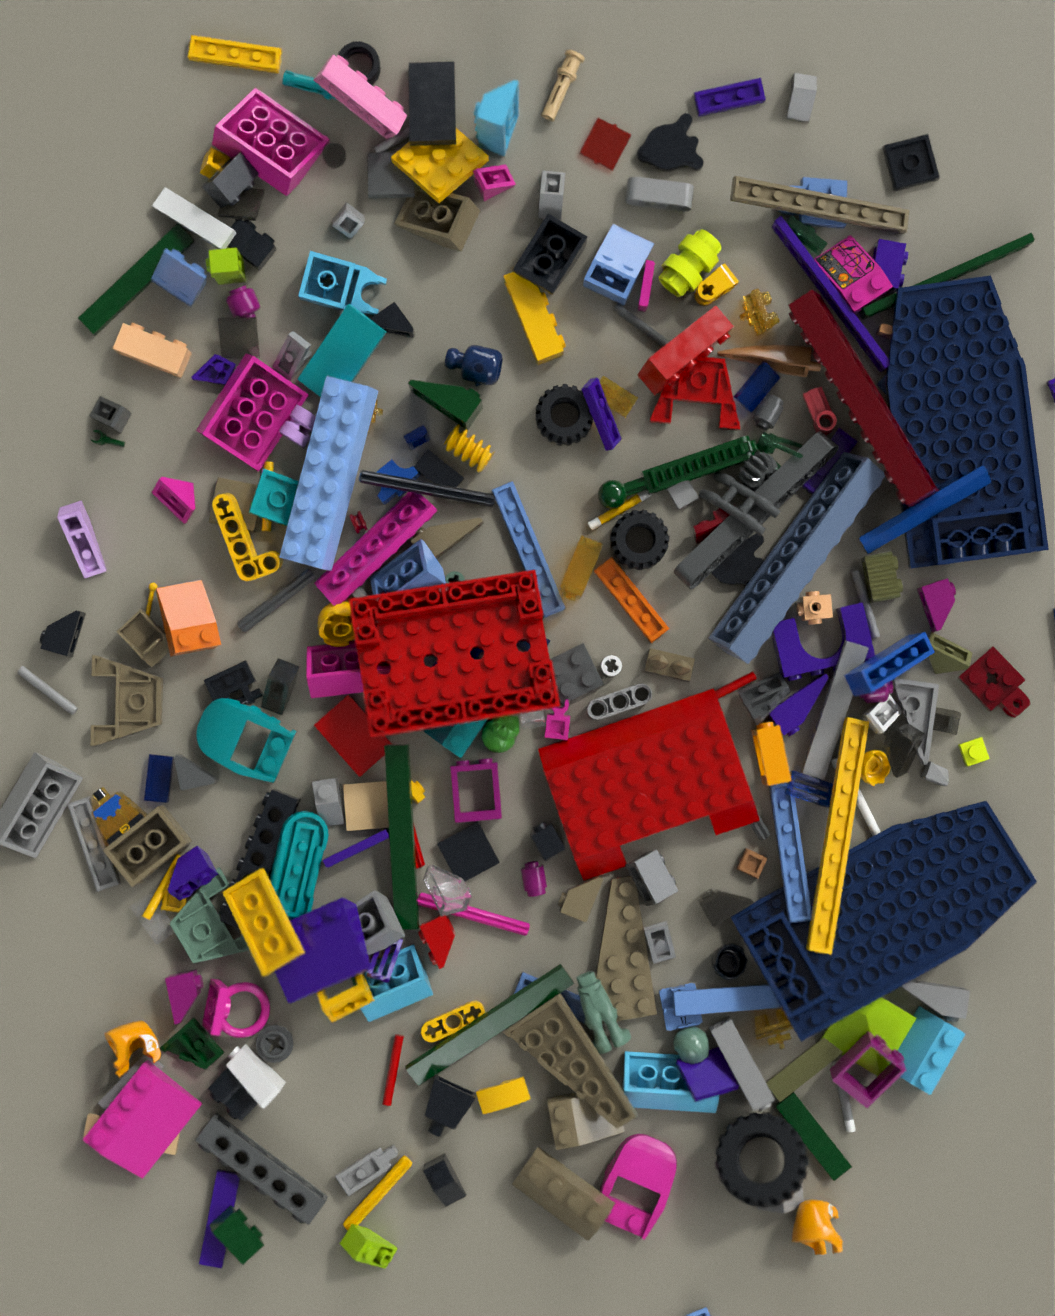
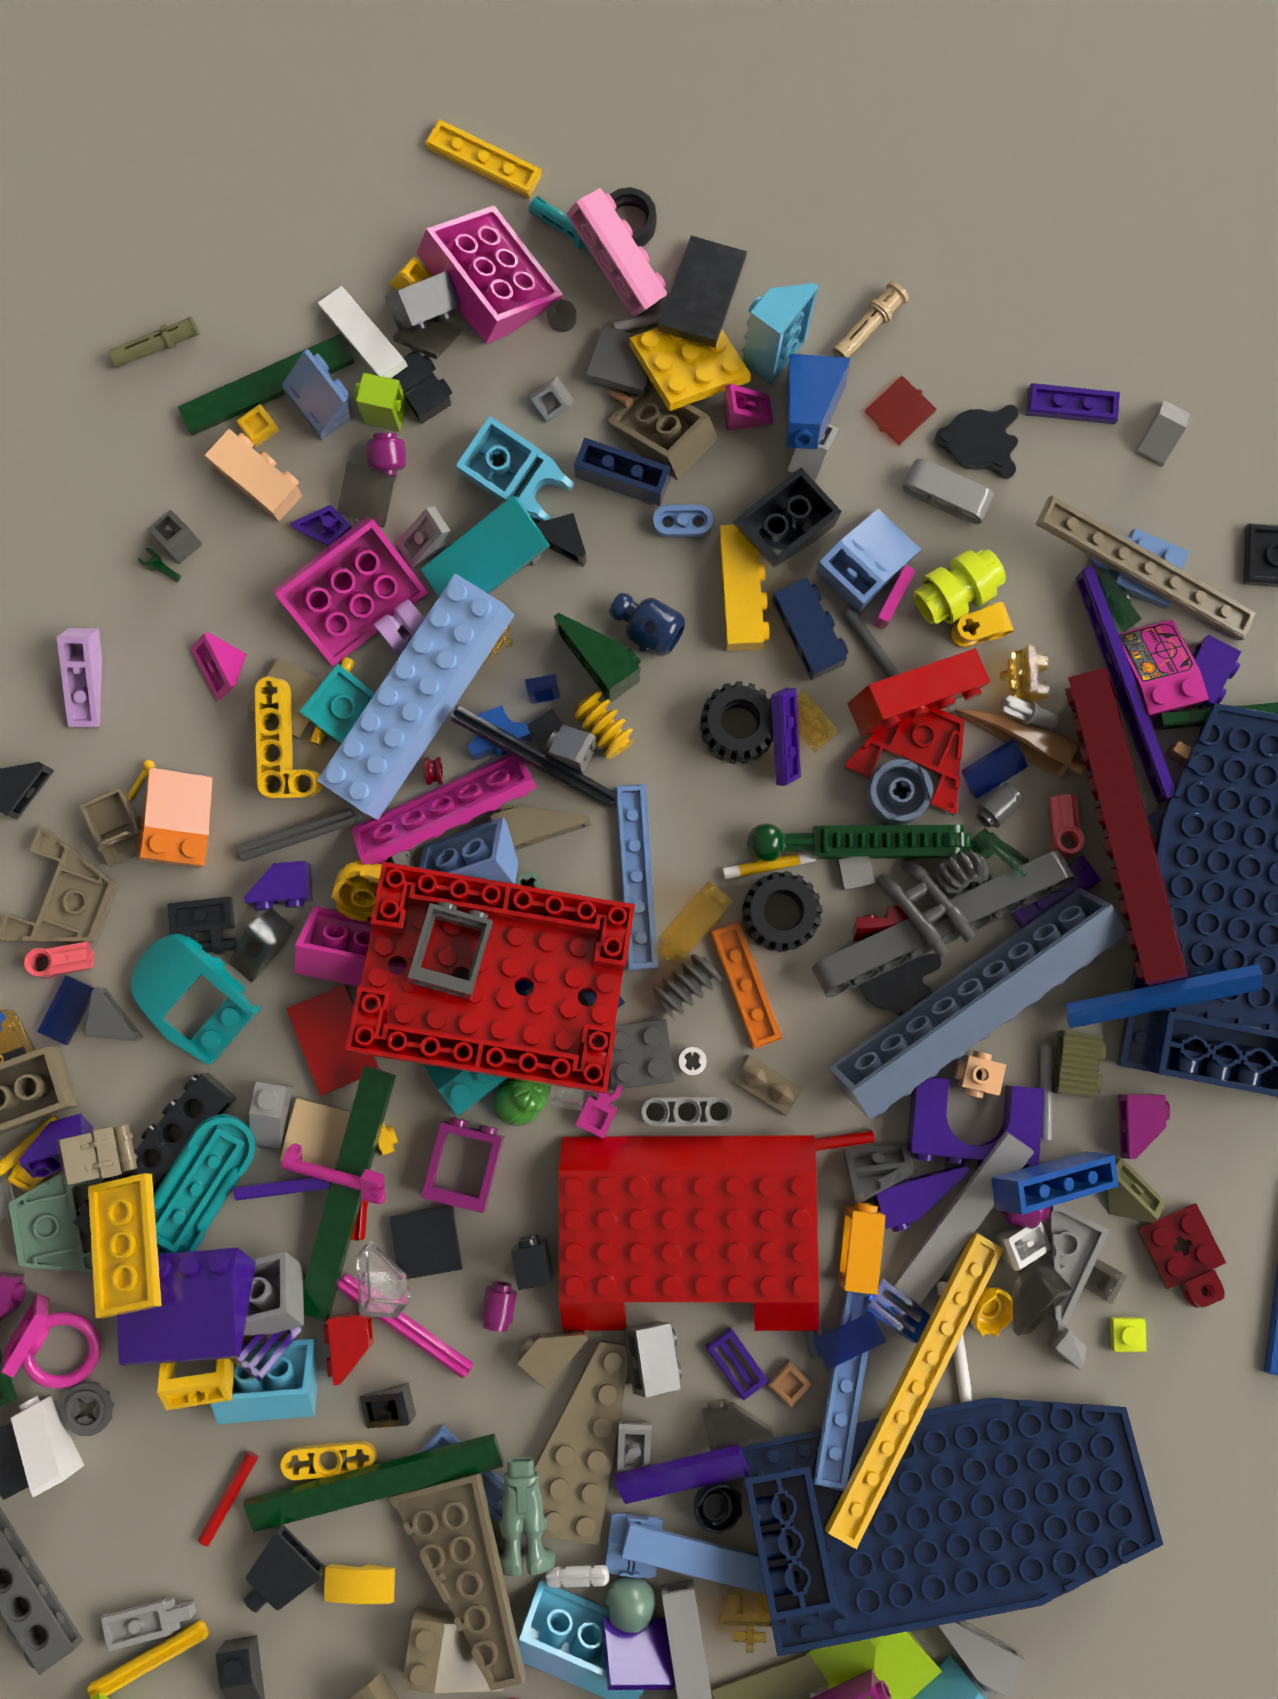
camera: 15 degrees right, 5 degrees down
none -> coral piece [24,942,94,979]
none -> dark tan piece [56,1124,137,1185]
none -> olive pin [108,316,200,368]
none -> yellow tile [236,404,280,448]
none -> dark purple slope [244,861,313,911]
none -> dark pink hinge [281,1143,386,1204]
none -> black slope [360,1383,416,1428]
none -> dark grey window [408,901,493,1000]
none -> light grey slope [546,725,596,774]
none -> white axle [546,1565,609,1588]
none -> dark blue brick [574,437,671,506]
none -> medium nougat piece [609,389,633,408]
none -> dark purple tile [615,1445,749,1504]
none -> dark grey piece [652,954,723,1020]
none -> medium blue plate [653,504,713,538]
none -> dark purple tile [705,1327,769,1401]
none -> dark blue brick [772,577,848,680]
none -> blue slope [786,354,850,449]
none -> clear blue tile [813,1311,886,1370]
none -> sand blue brick [866,759,933,825]
none -> light grey axle [1000,695,1059,731]

